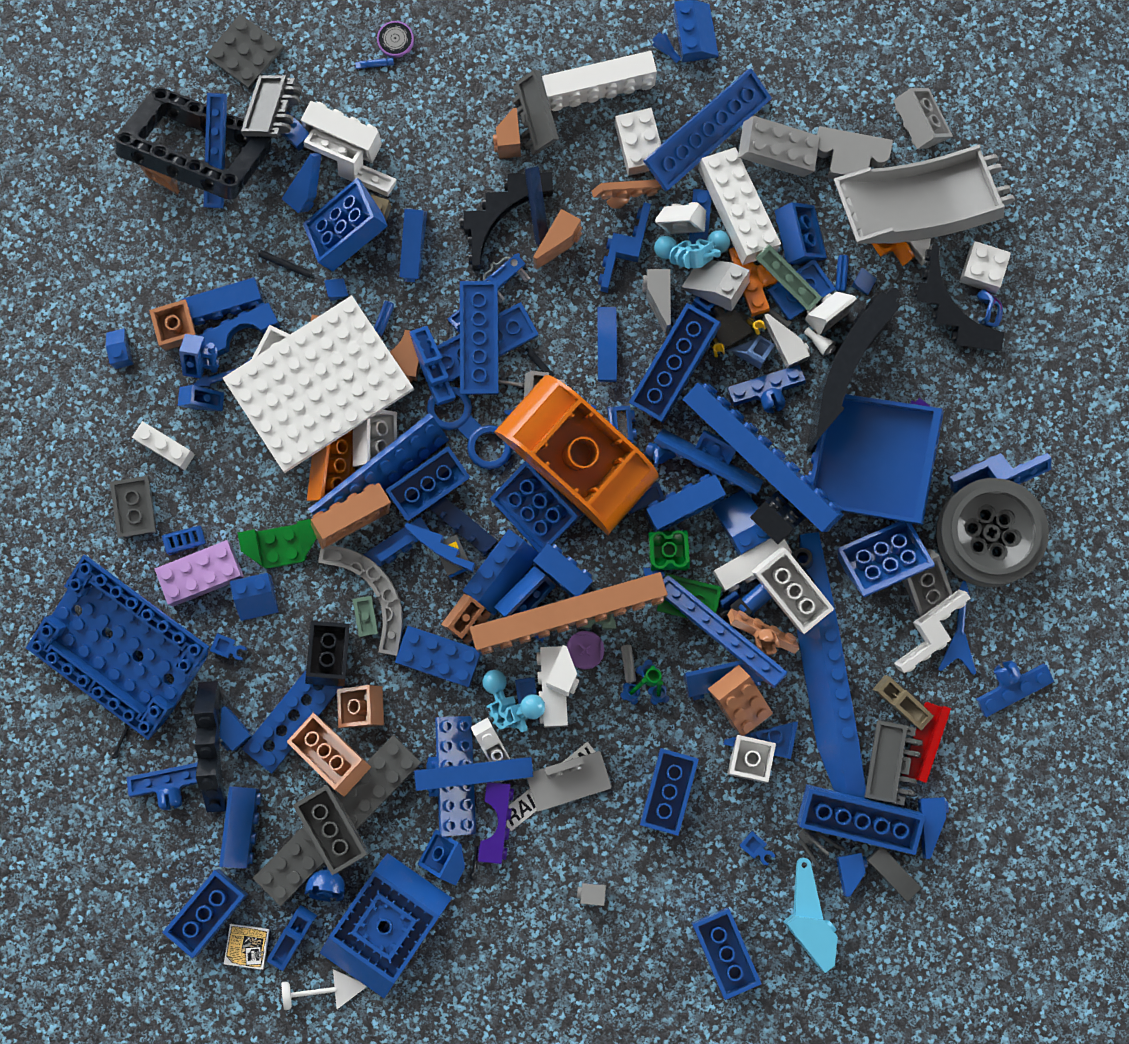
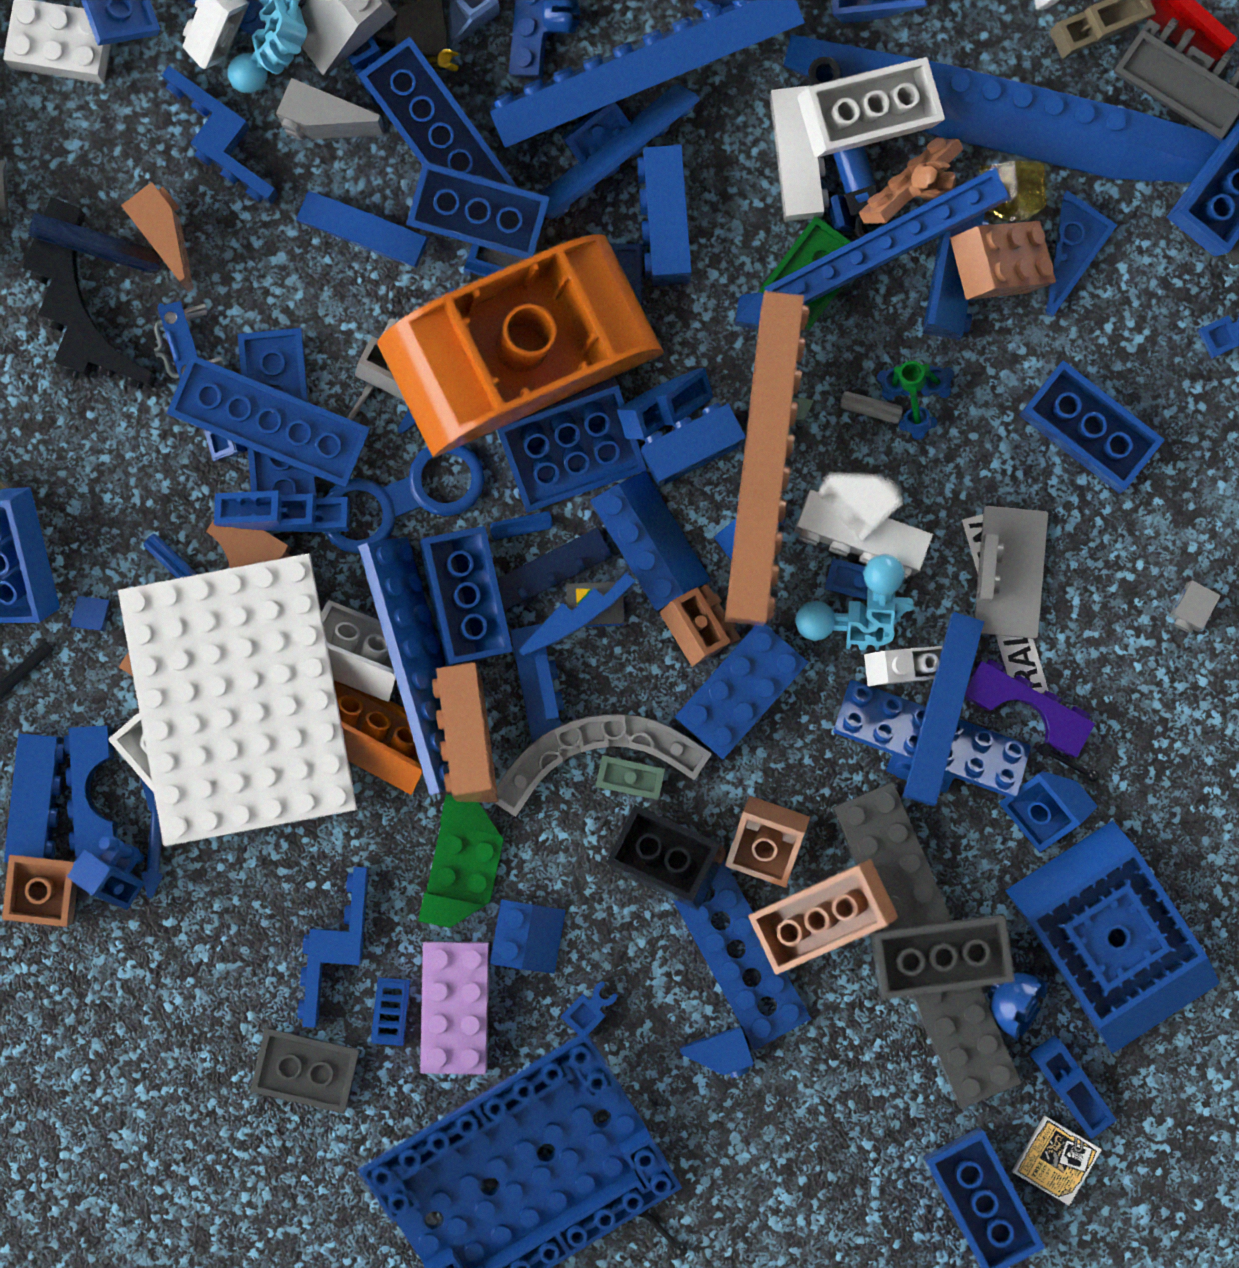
camera: 65 degrees left, 5 degrees up
blue slope [106,328,134,369] -> none
blue plate [126,762,198,810] -> none
white brick [132,421,195,470] -> none
blue slope [178,385,224,411] -> none
black arch [193,681,227,813] -> none
blue slope [219,786,262,868] -> none
white piece [282,969,367,1010] -> none
blue slope [399,209,428,282] -> none
blue brick [494,566,556,617] -> none
black wheel [526,346,555,377] -> none
medium lavender tile [567,631,605,670] -> none
nougat plate [591,180,662,209] -> none
blue animal [645,442,676,467] -> none
green piece [648,530,690,571] -> none
blue slope [711,490,770,556] -> none
white slope [727,735,776,783] -> none
black brick [750,491,806,544] -> none
none -> blue bracket [298,866,369,1028]
none -> blue brick [406,161,550,259]
none -> blue axle [490,511,553,540]
none -> blue slope [617,368,713,440]
none -> clear yellow slope [980,161,1047,221]

